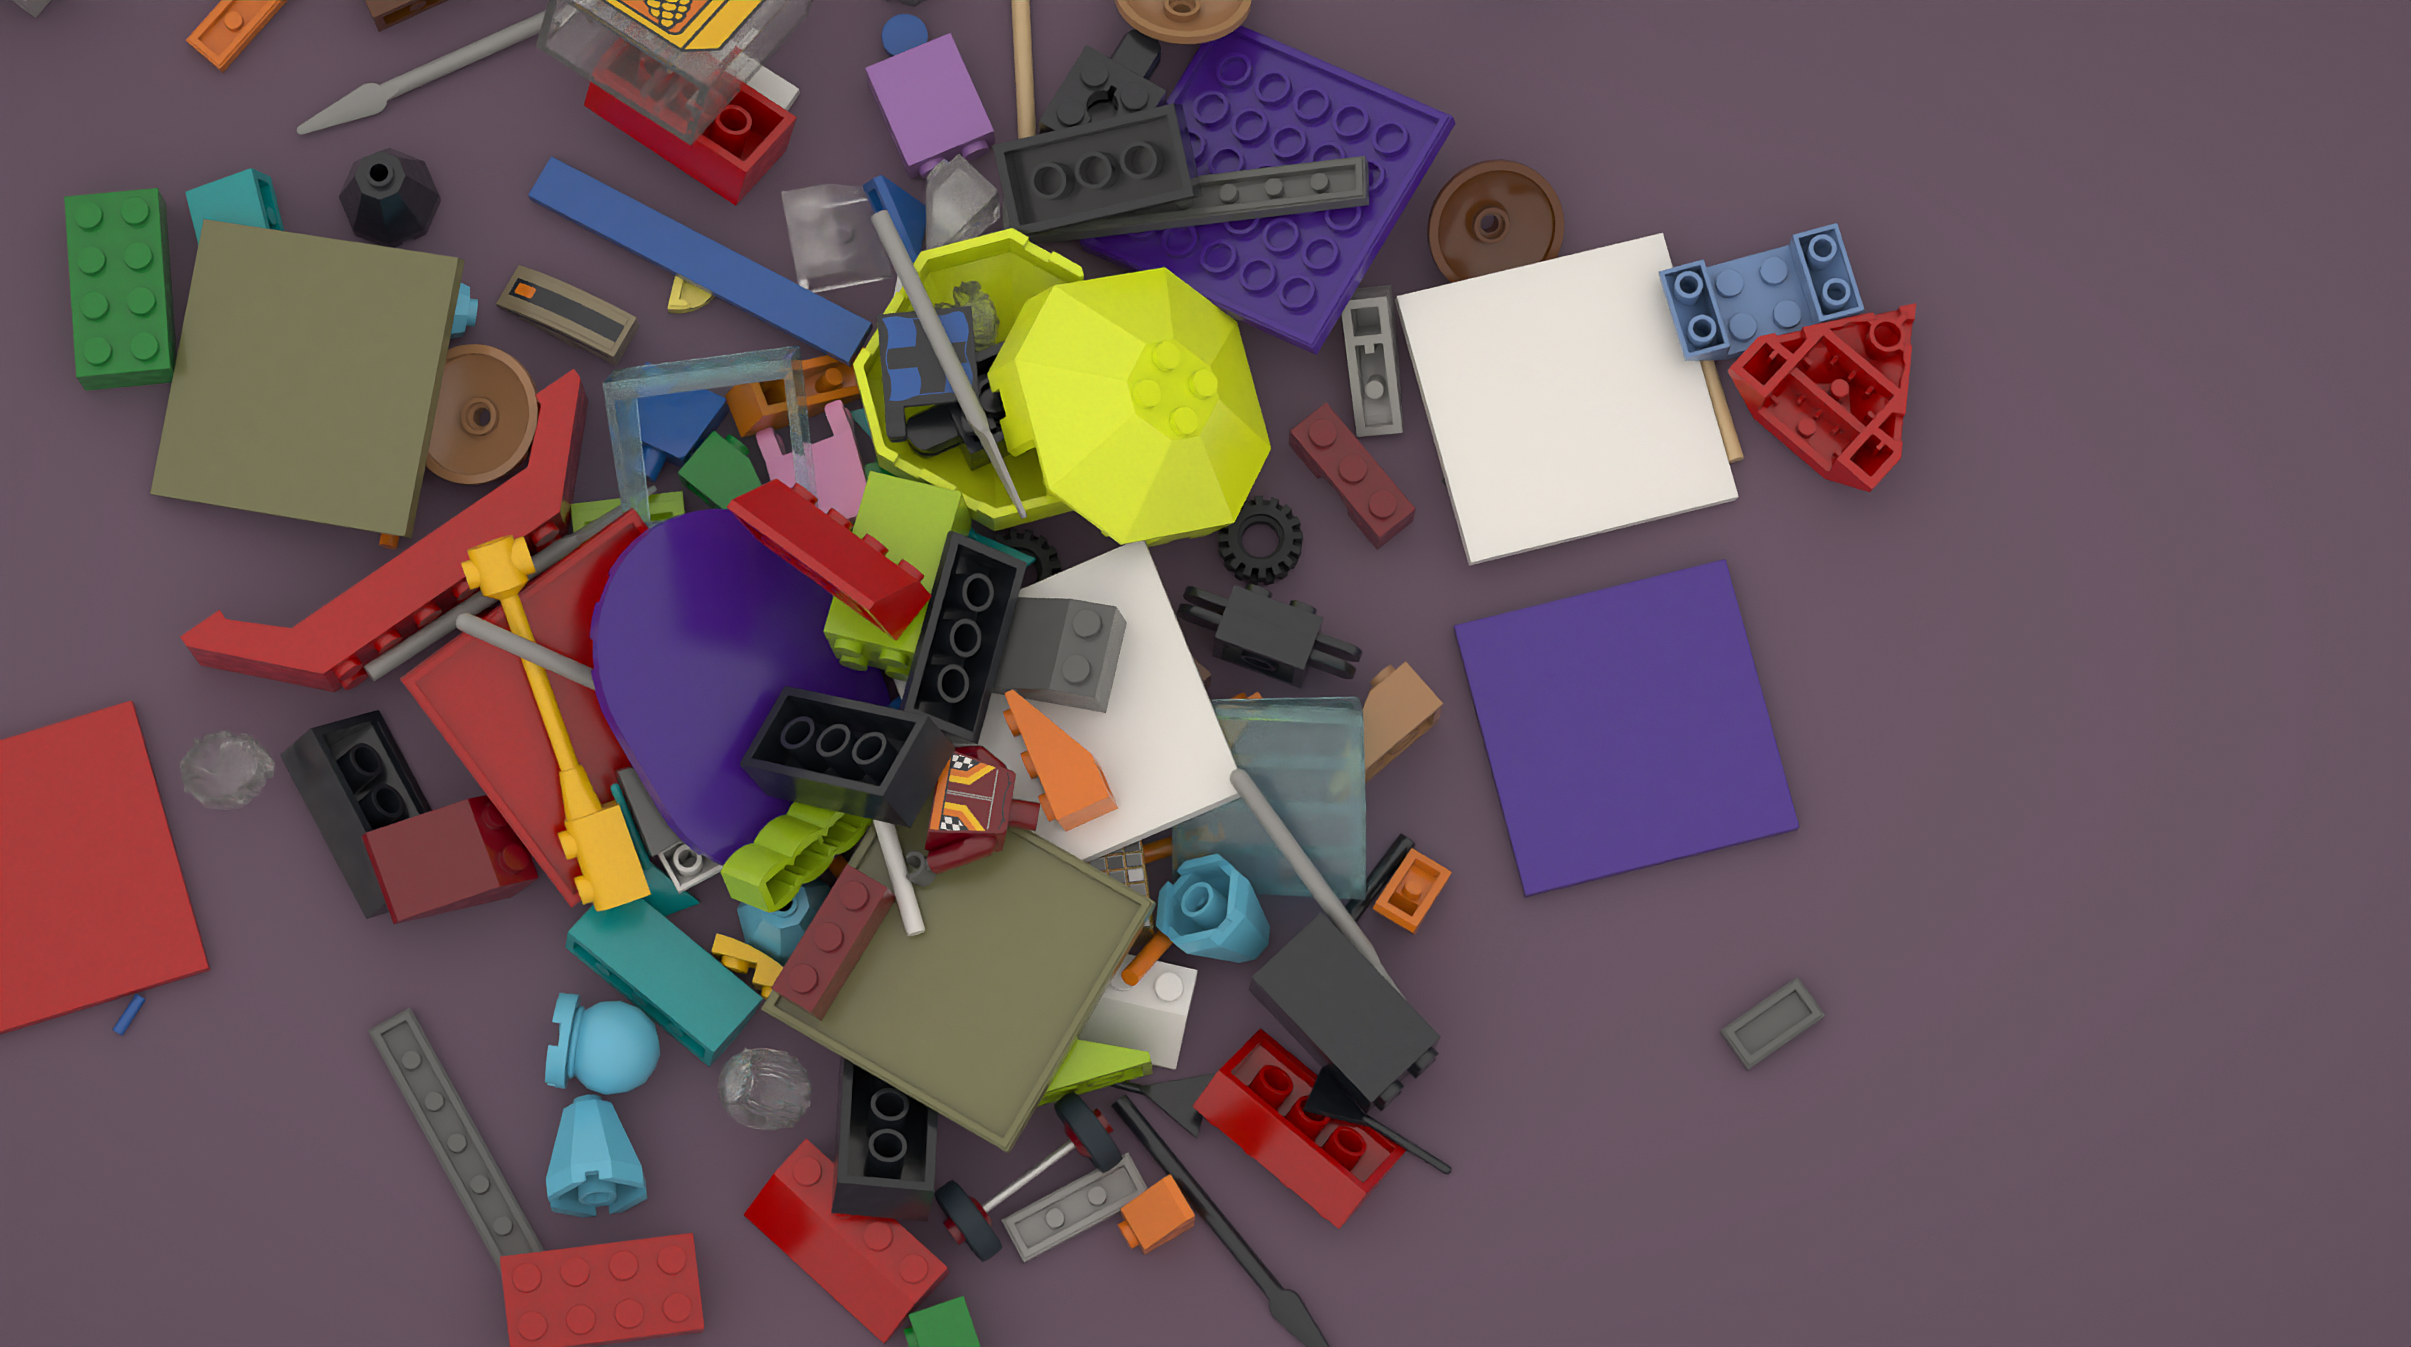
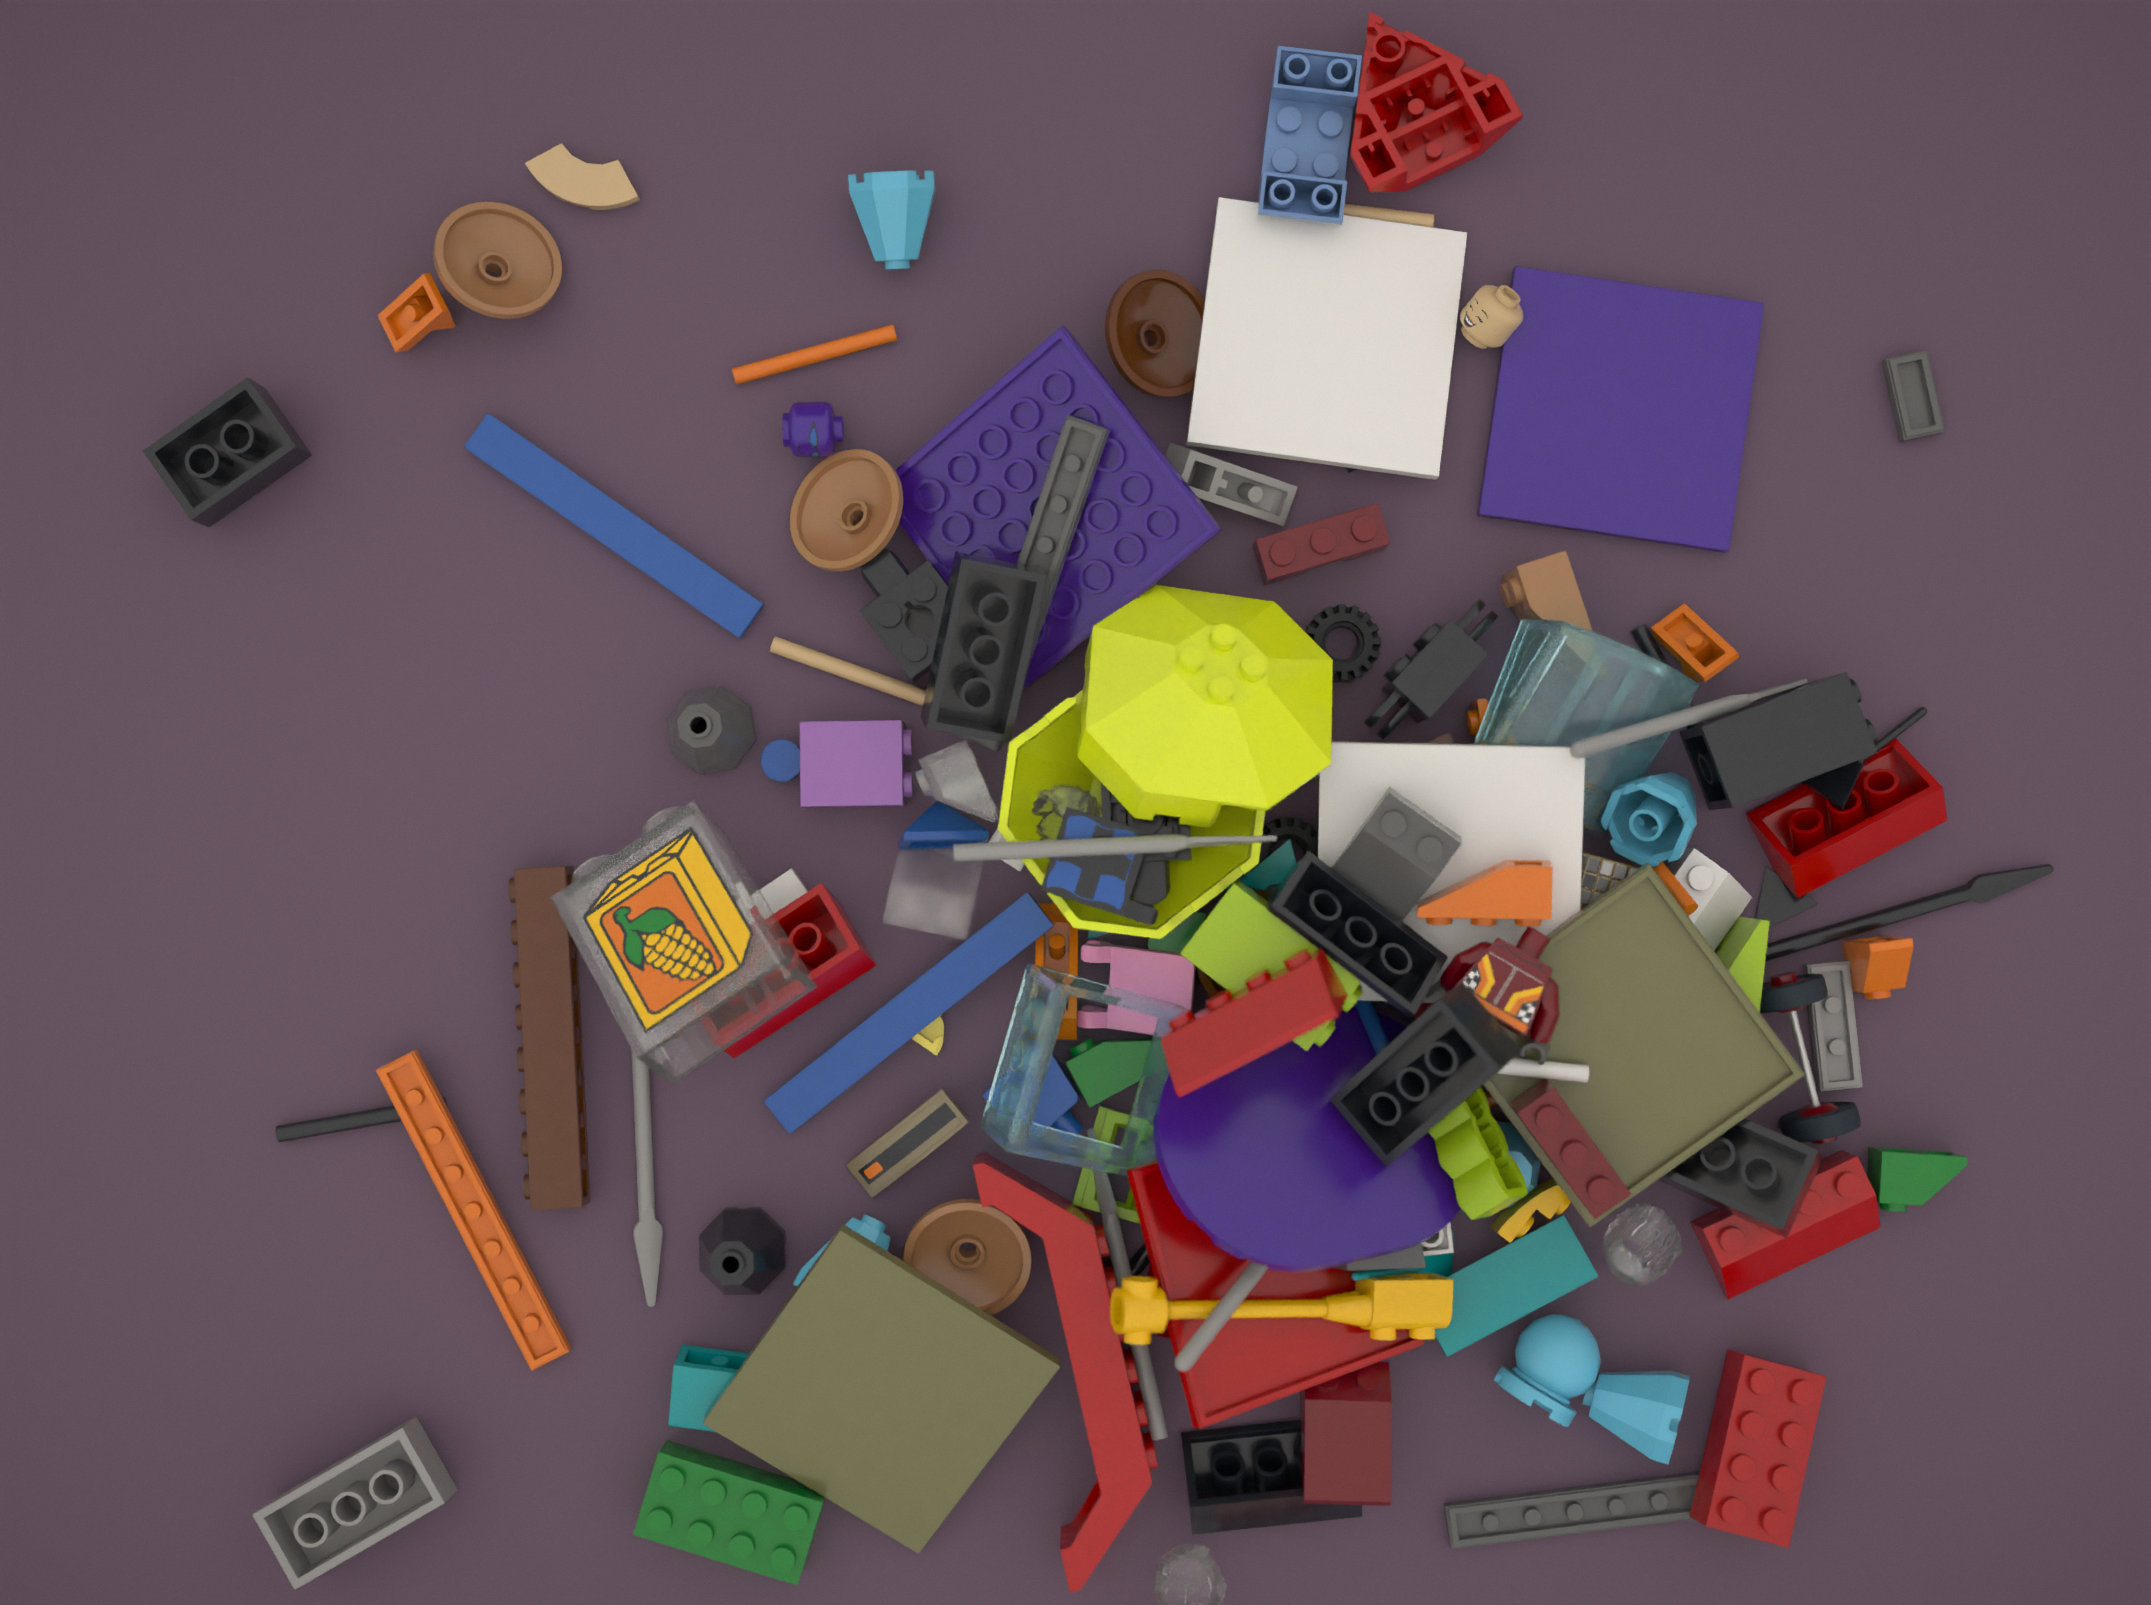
camera: 60 degrees left, 10 degrees up
none -> tan head [1460,285,1523,349]

